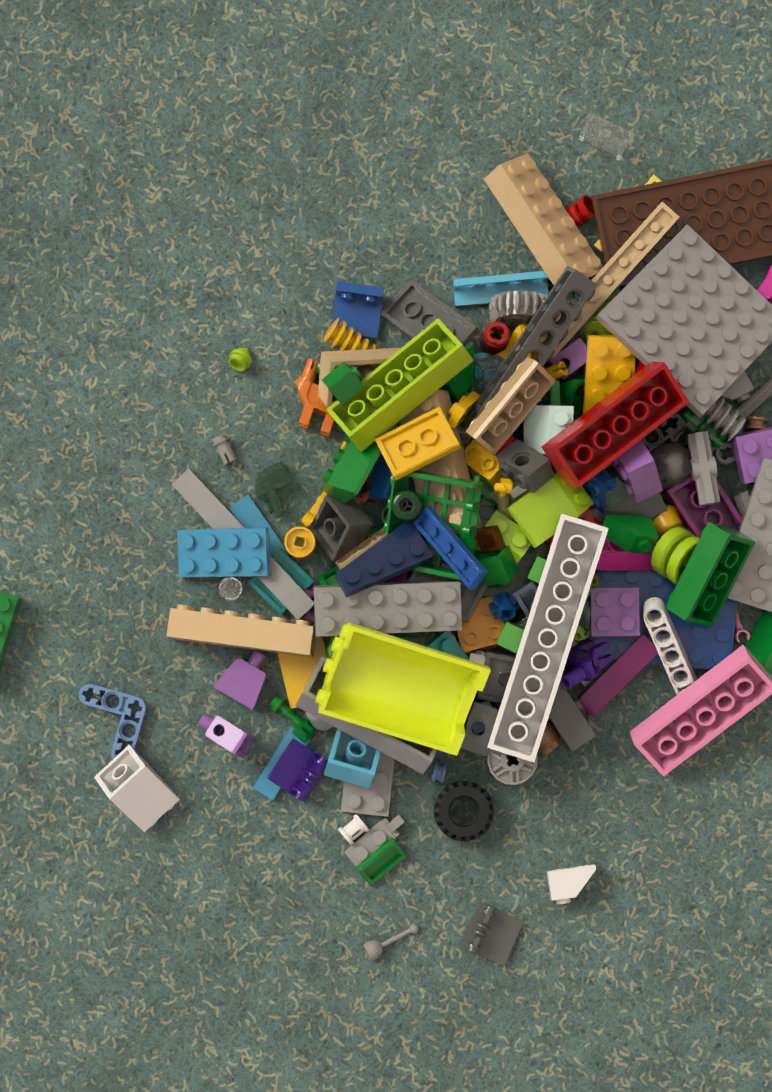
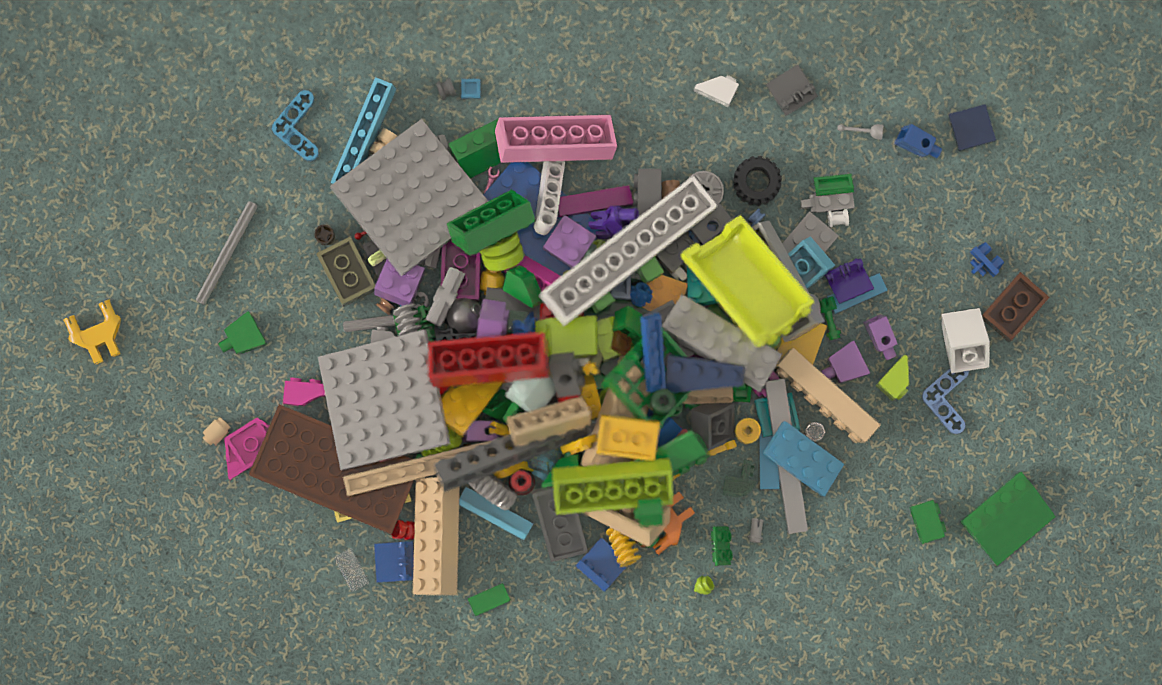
camera: 145 degrees left, 0 degrees up
none -> blue hinge [374,541,414,583]
none -> green tile [468,583,511,616]
none -> green hinge [711,526,733,566]
none -> lime slope [875,355,909,401]
none -> blue torso [894,124,942,158]
none -> green brick [909,500,947,544]
none -> dark blue tile [948,104,996,151]
none -> blue hips [970,242,1004,277]
none -> reddish brown brick [982,272,1050,342]

